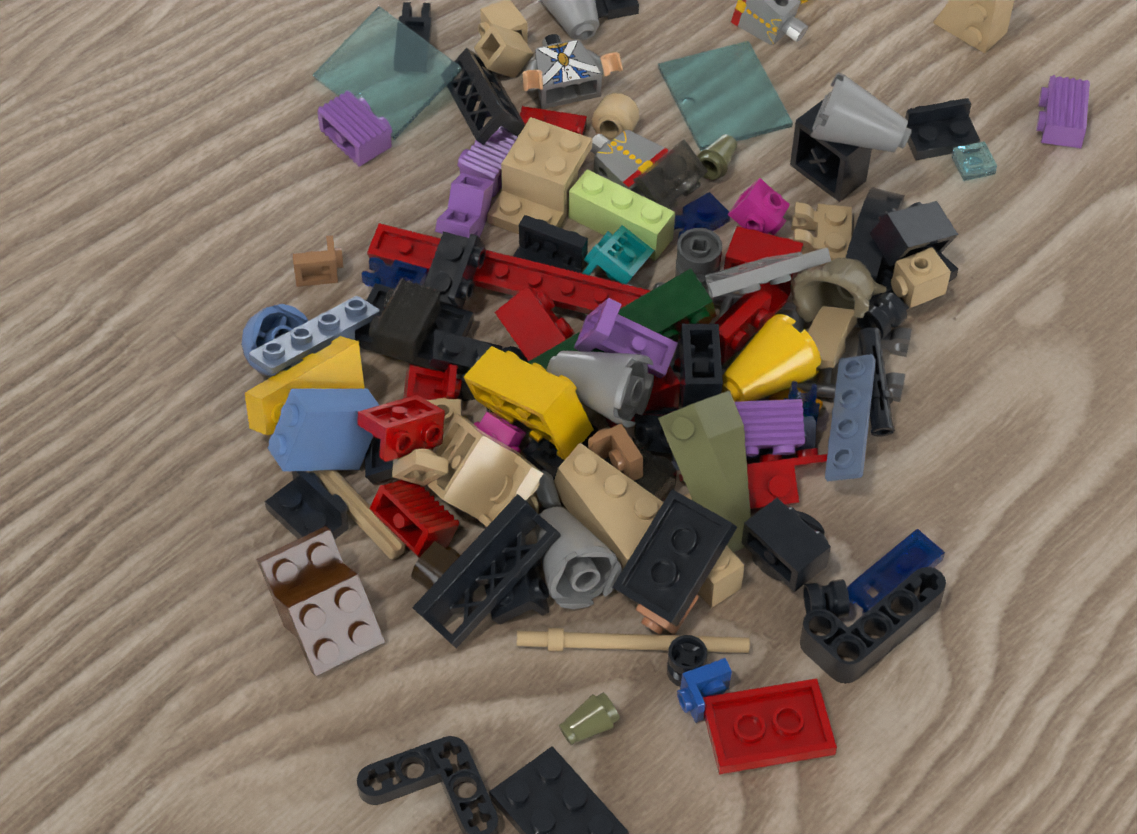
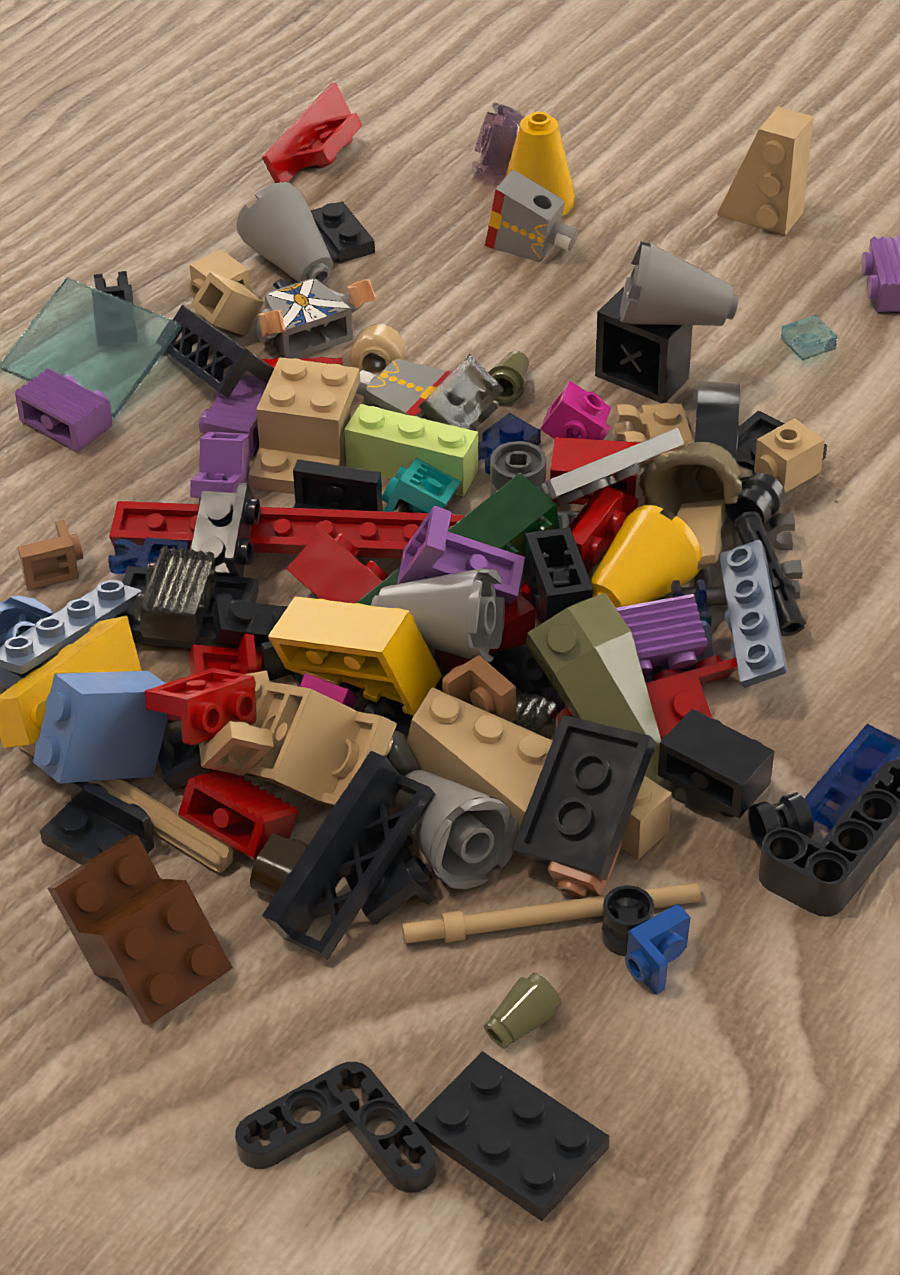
camera: 10 degrees left, 10 degrees down
clear light blue piece [658,41,793,151] -> none
red plate [703,678,837,775] -> none
black brick [870,201,958,267] -> none
black bracket [905,98,980,161] -> none

